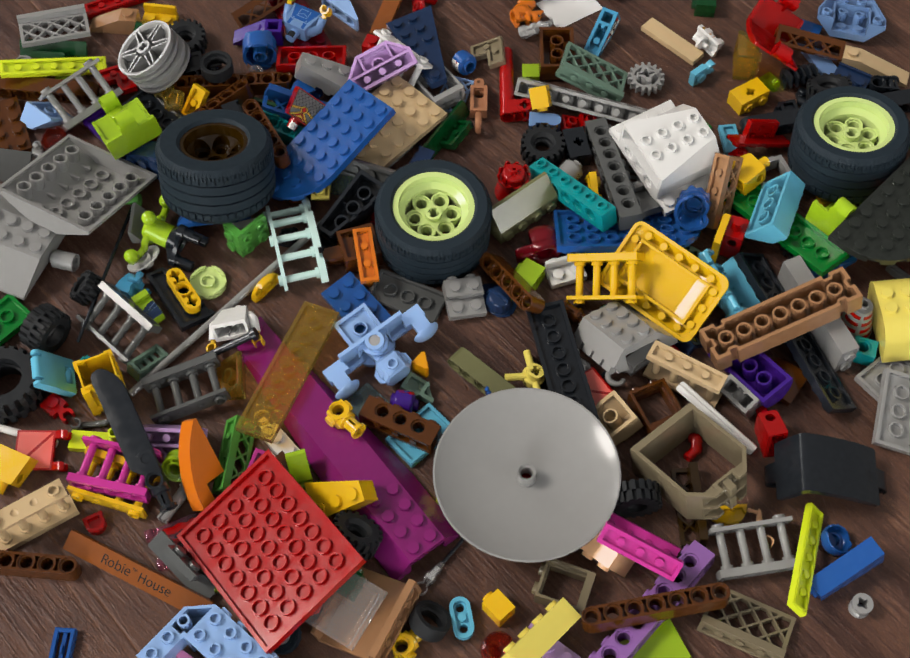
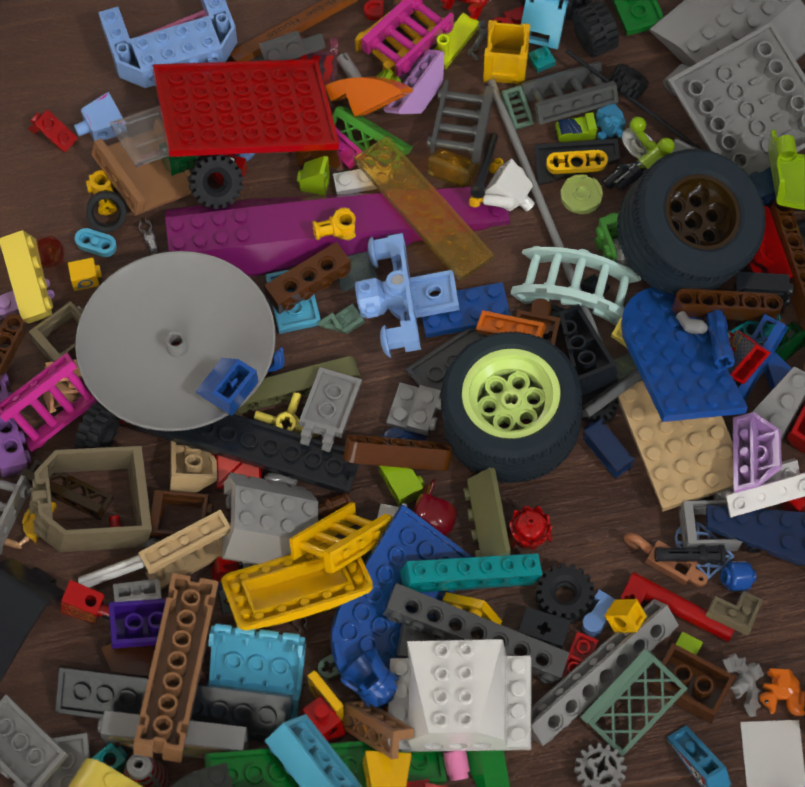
camera: 120 degrees right, 5 degrees up
black piece [91,369,178,513] -> none
yellow tile [251,272,279,303] -> none
yellow wedge [304,480,378,520] -> none
dark purple head [390,389,419,413] -> none
light orange slope [412,351,429,378] -> none
dark green bracket [423,100,474,159] -> none
light grey head [559,159,583,181] -> none
none -> blue slope [195,358,259,416]
none -> light grey tile [299,367,362,452]
none -> black pin [654,545,726,565]
none -> light grey arm [676,311,708,334]
none -> blue axle [705,310,735,370]

